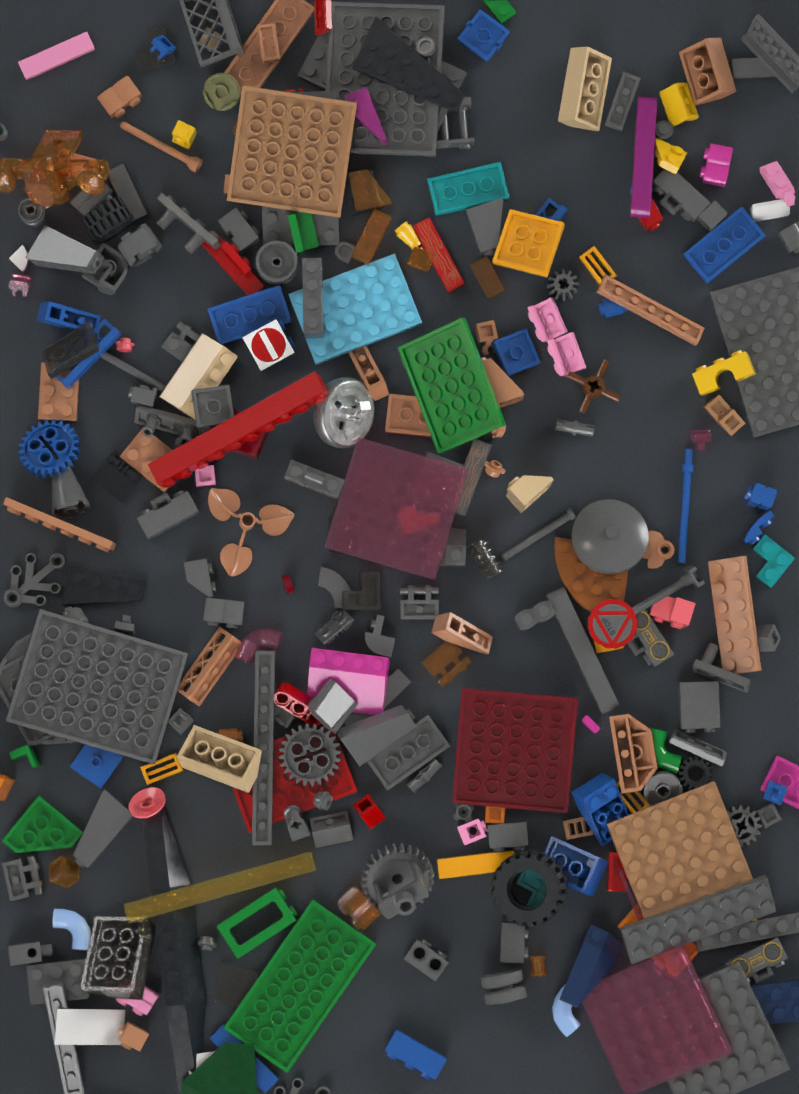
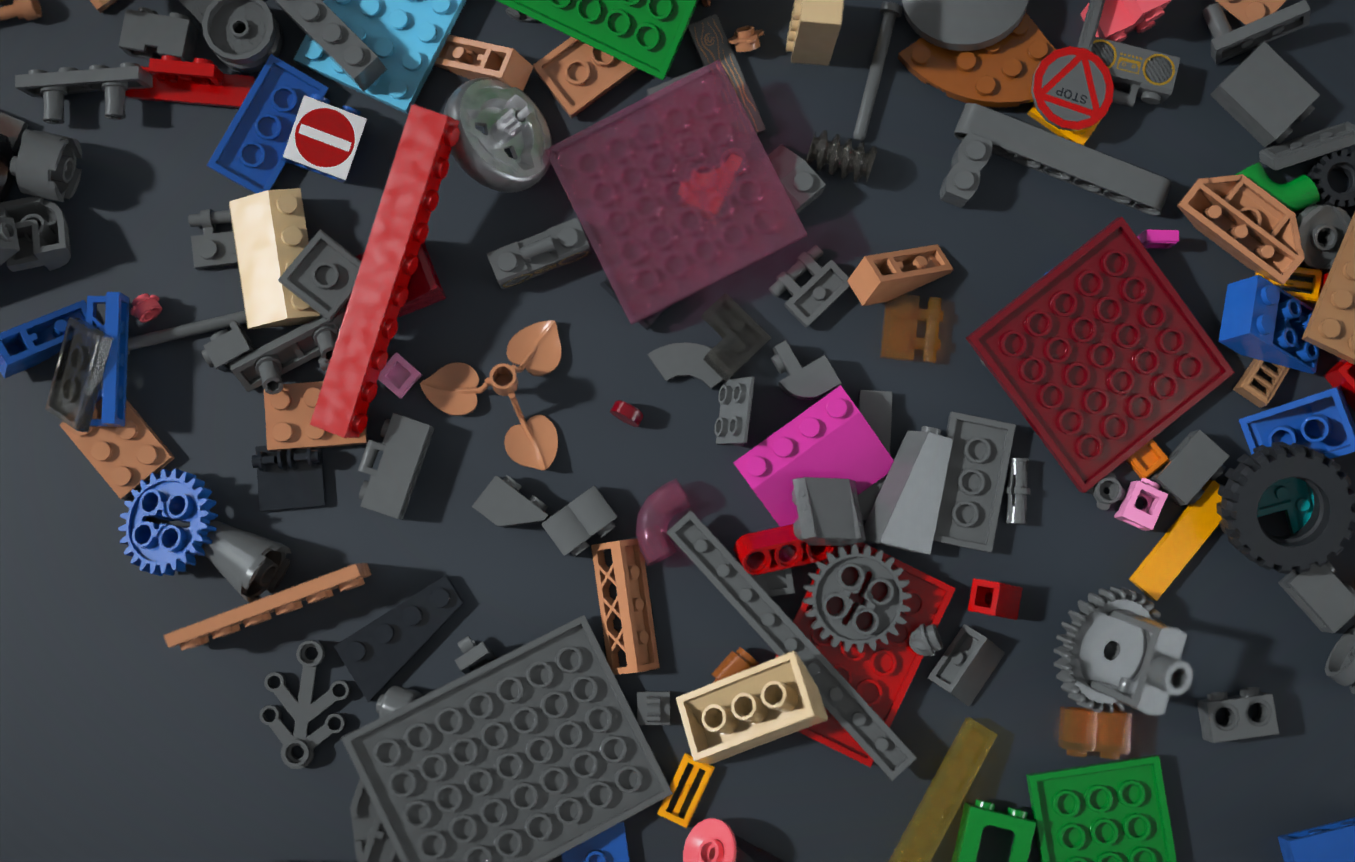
camera: 45 degrees left, 0 degrees up
dark grey piece [283,805,311,842] -> none

